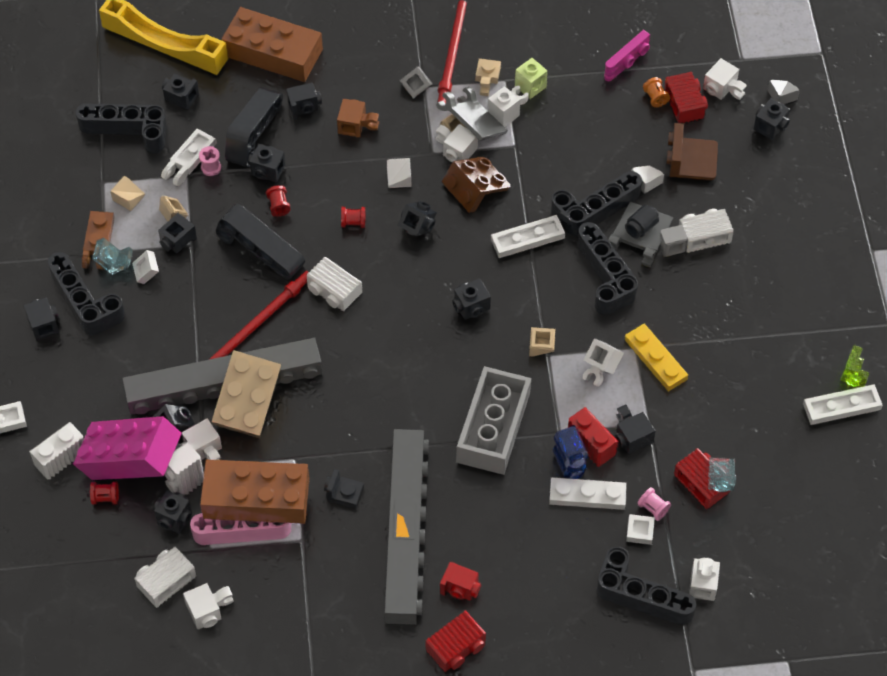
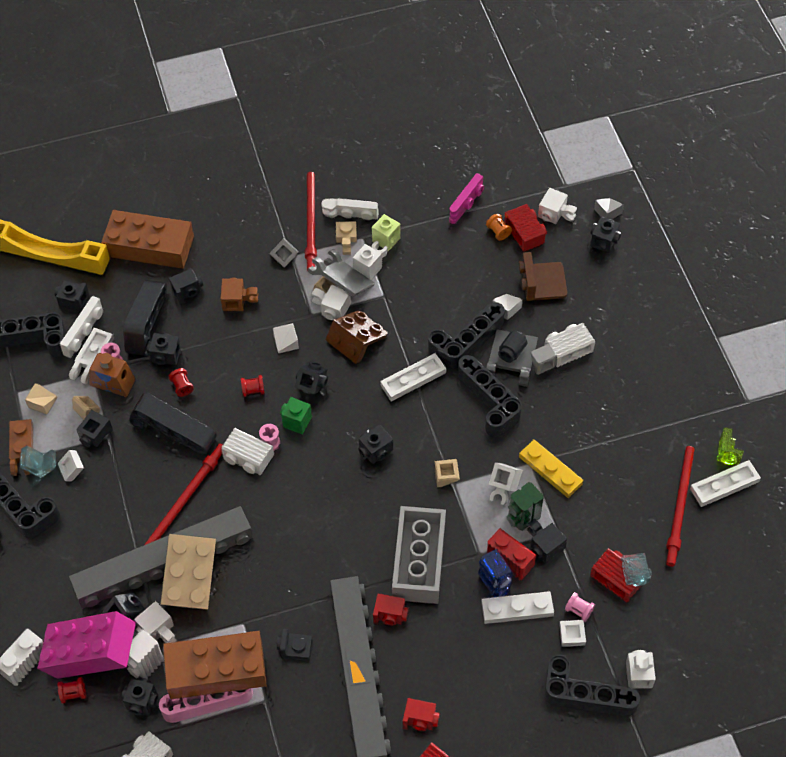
camera: 10 degrees left, 0 degrees up
none -> white plate [60,296,103,358]
none -> dark orange torso [89,353,135,397]
none -> bright pink bush [259,424,280,451]
none -> green brick [280,397,312,435]
none -> white hinge [321,198,379,220]
none -> red brick [373,594,409,625]
none -> dark green brick [507,482,544,531]
none -> red bar [666,446,695,567]

